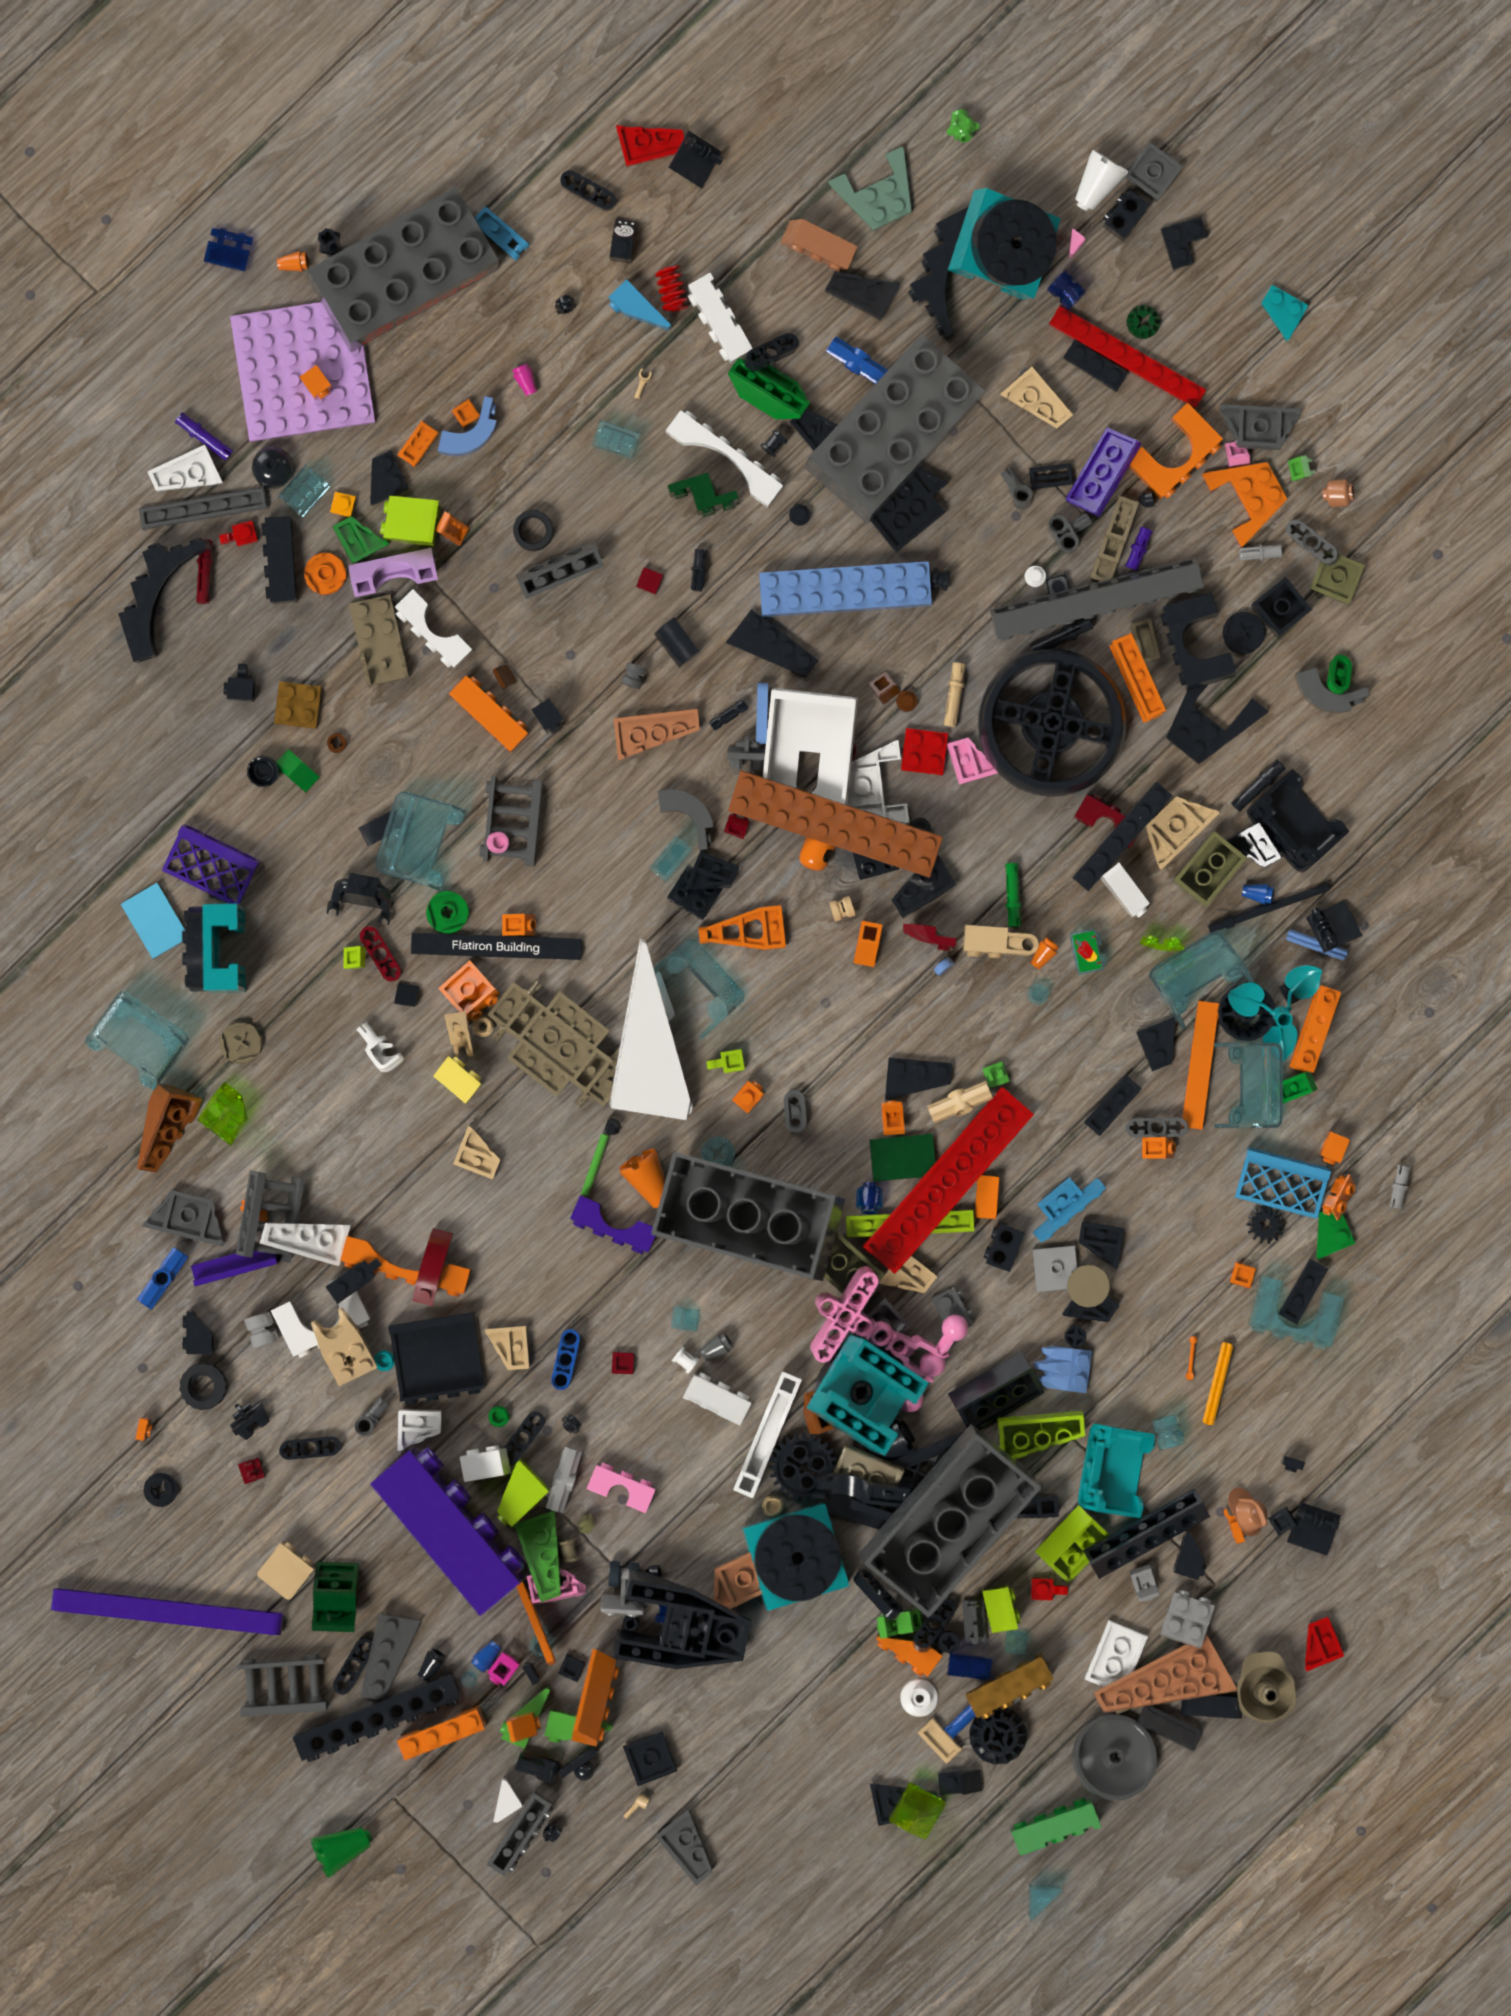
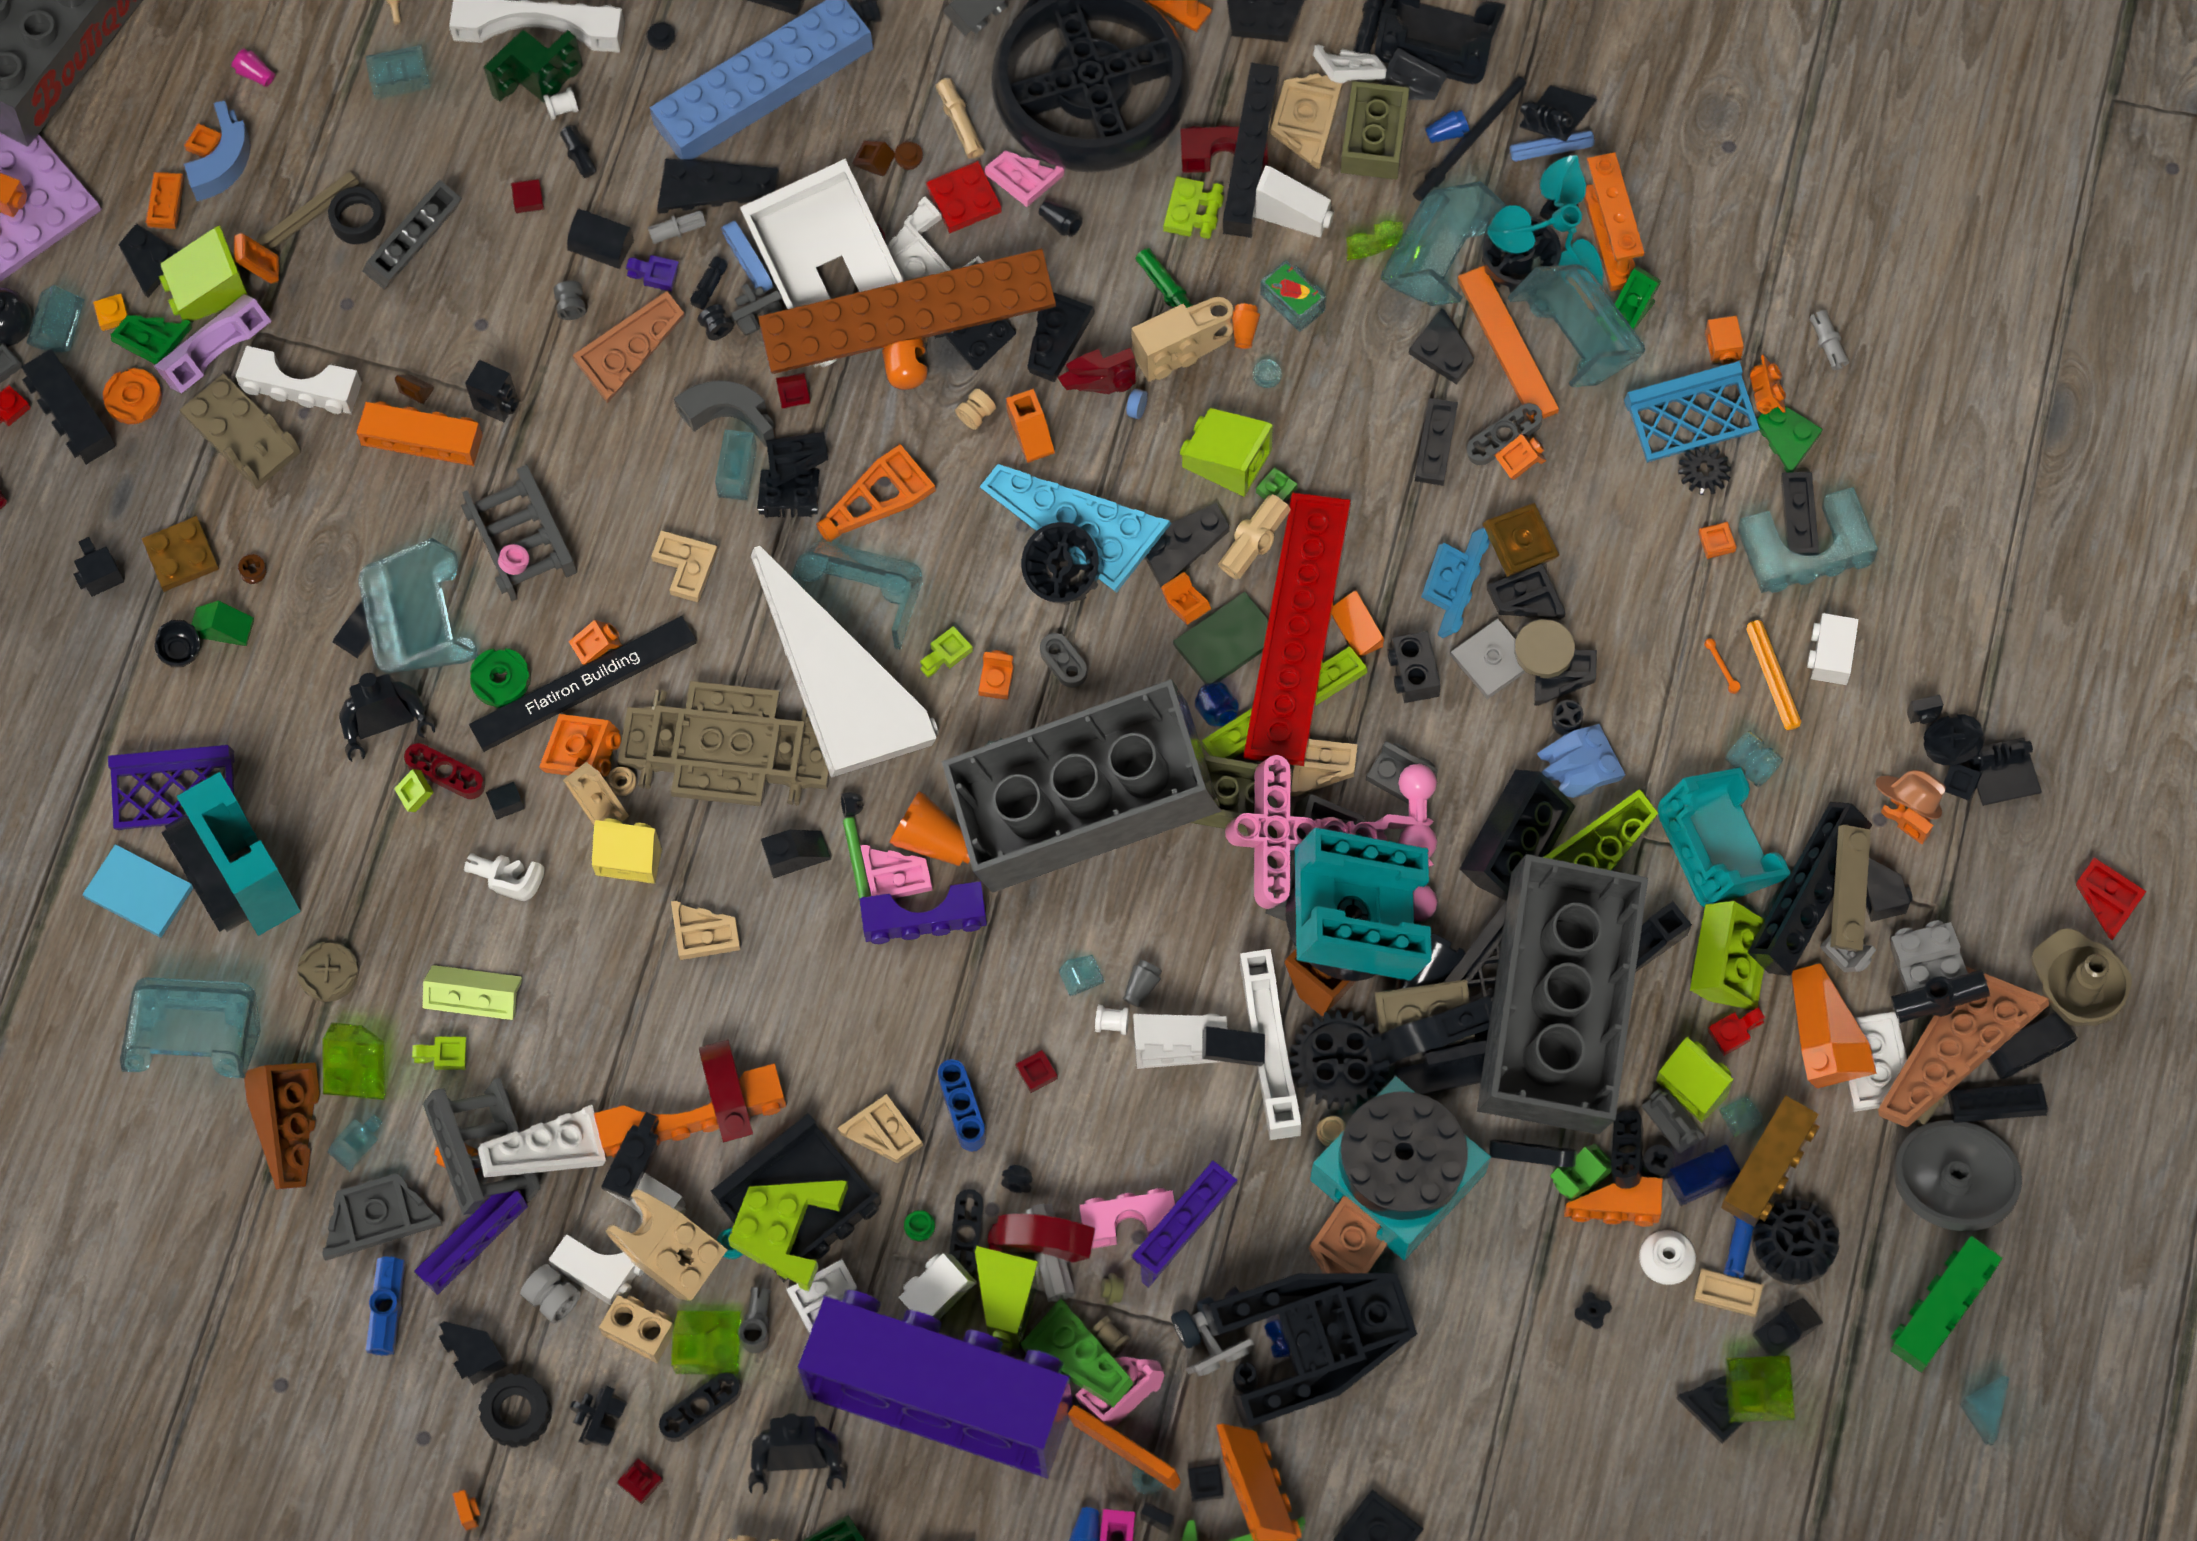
camera: 30 degrees left, 20 degrees down
none -> dark tan axle [256,172,359,251]
none -> clear light blue brick [327,1114,383,1172]
none -> lime plate [412,1037,467,1070]
none -> yellowish green panel [422,965,522,1020]
none -> white bush [543,87,579,120]
none -> tan brick [599,1295,676,1363]
none -> dark purple plate [626,255,679,292]
none -> light grey axle [648,211,706,244]
none -> tan plate [651,531,718,603]
none -> clear neon green slope [671,1311,741,1374]
none -> black wheel [697,304,734,341]
none -> lime wing [728,1180,848,1291]
none -> black torso [748,1413,847,1494]
none -> black slope [761,829,831,879]
none -> bright pink wing [861,845,933,899]
none -> medium azure wing [980,464,1172,593]
none -> dark red arch [988,1214,1095,1263]
none -> black gear [1021,522,1104,605]
none -> black cone [1039,200,1082,237]
none -> dark purple fence [1132,1160,1237,1288]
none -> lime plate [1163,176,1224,239]
none -> lime slope [1180,408,1273,497]
none -> black tile [1202,1026,1265,1067]
none -> white wing [1313,45,1386,83]
none -> pearl gold plate [1482,503,1560,577]
none -> black plate [1574,1292,1612,1329]
none -> orange wedge [1792,963,1877,1089]
none -> white brick [1807,613,1859,685]
none -> dark tan plate [1830,825,1871,952]
none -> black piece [1891,970,1990,1023]
none -> black tile [1923,714,1985,765]

